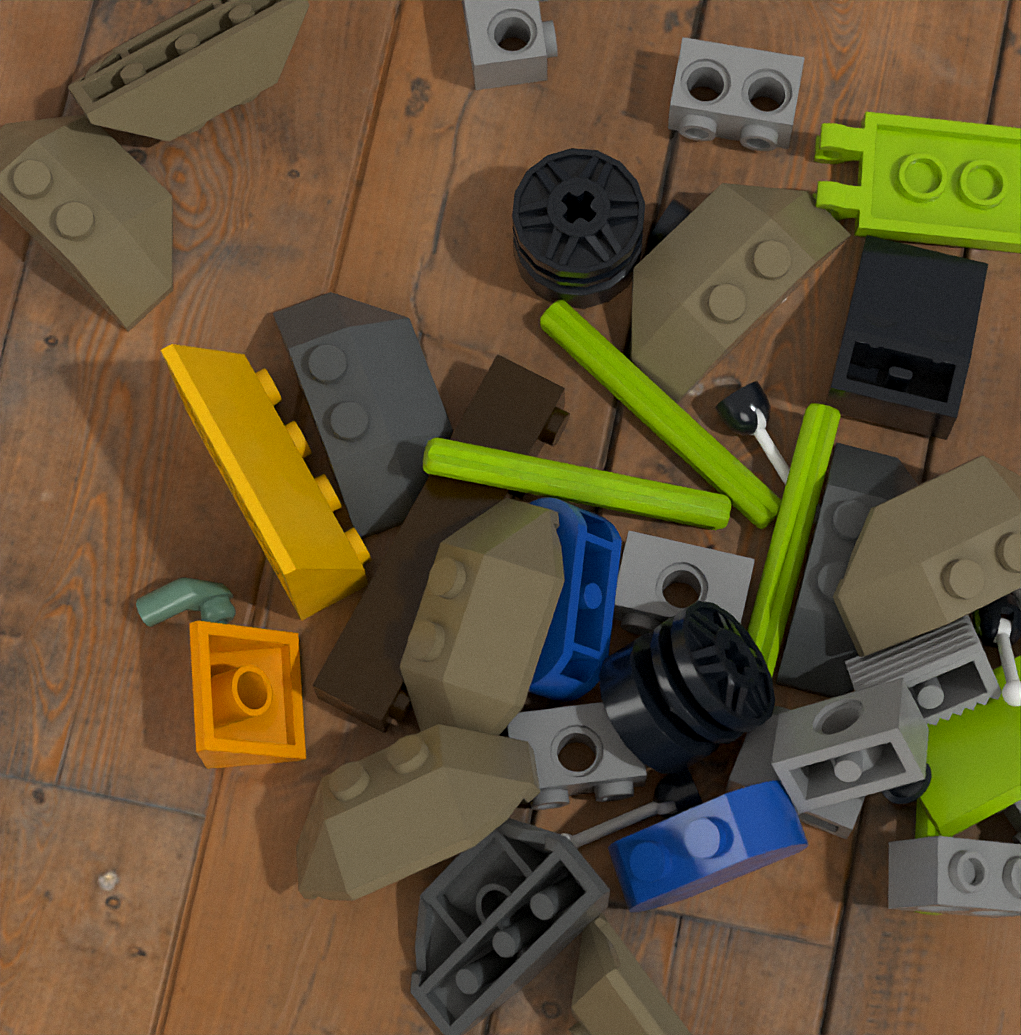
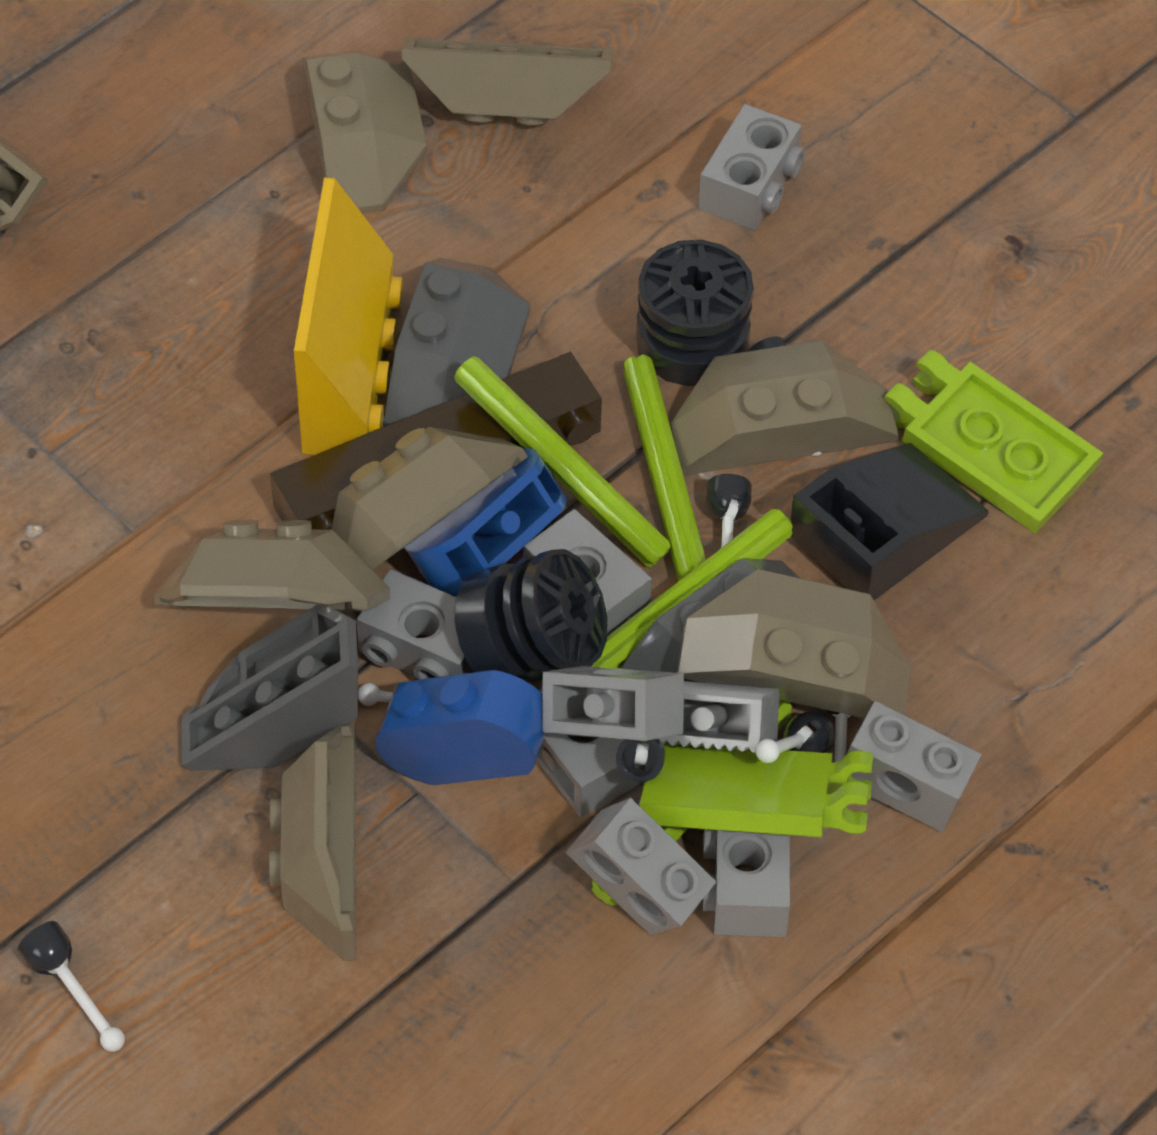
camera: 30 degrees right, 20 degrees down
sand green arm [136,577,236,627] -> none
light orange slope [189,620,306,769] -> none
light grey brick [668,37,805,151] -> none

